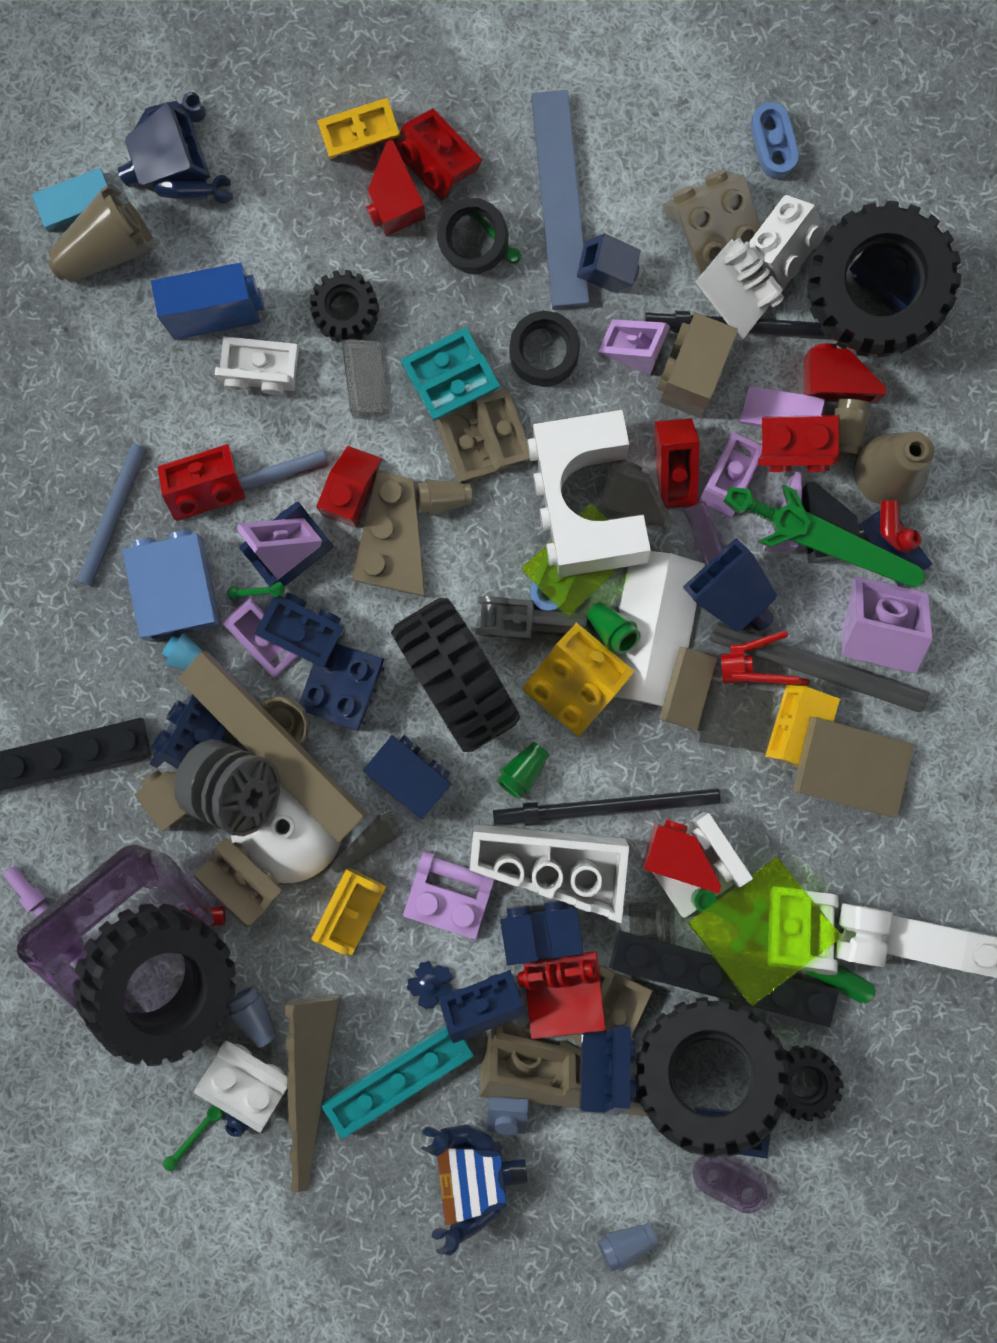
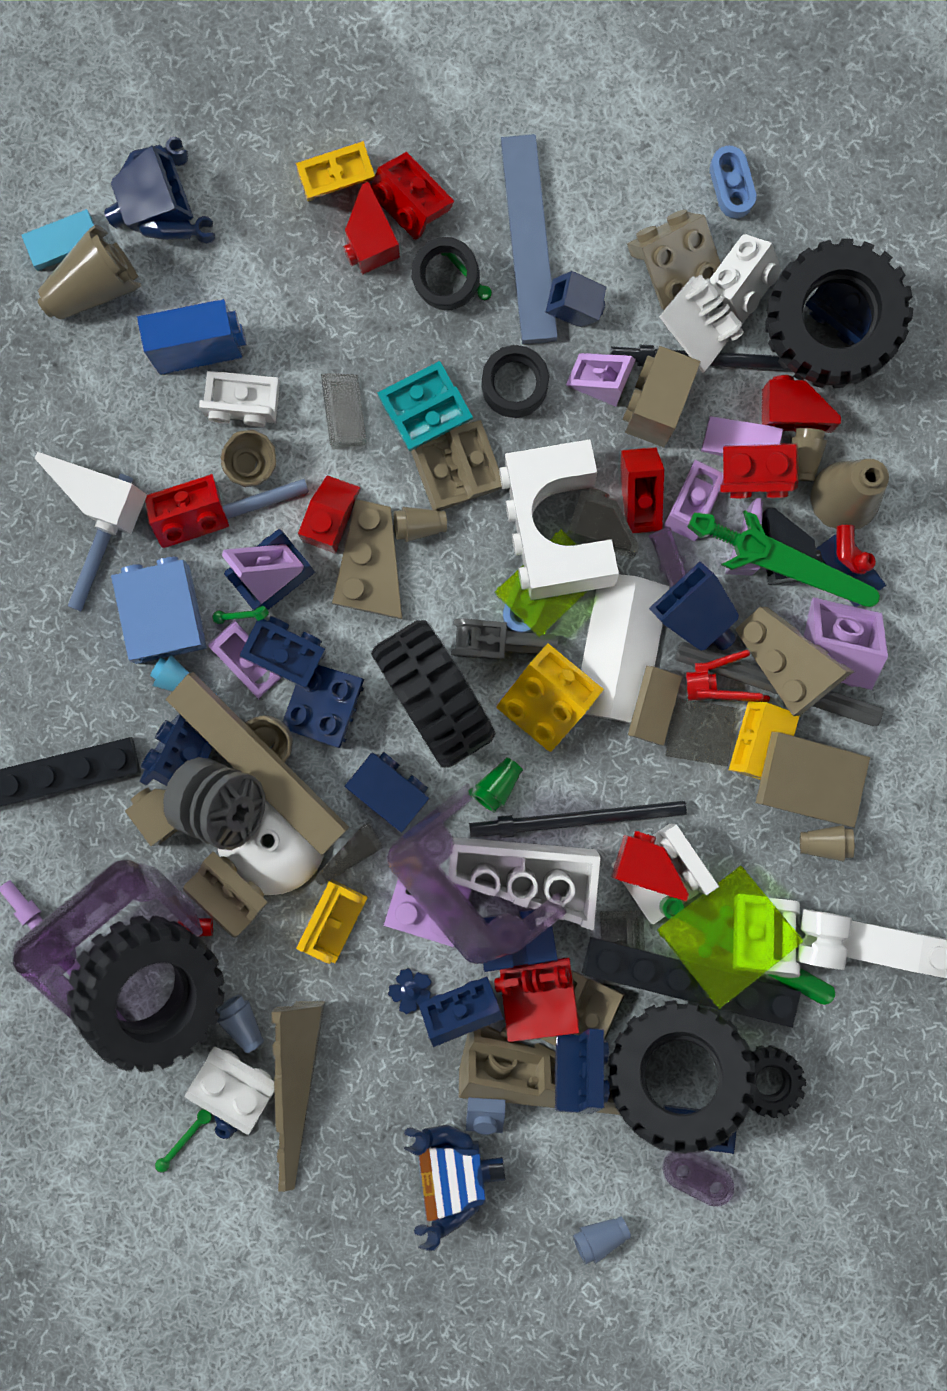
camera: 10 degrees left, 0 degrees up
black tyre [310,270,379,344] -> none
teal plate [321,1025,474,1139] -> none
green cone [587,602,640,655] -> none
none -> white slope [35,452,147,535]
none -> dark tan hair [220,430,276,488]
none -> clear purple windscreen [387,783,566,964]
none -> dark tan wing [735,607,854,716]
none -> dark tan cone [800,825,855,862]

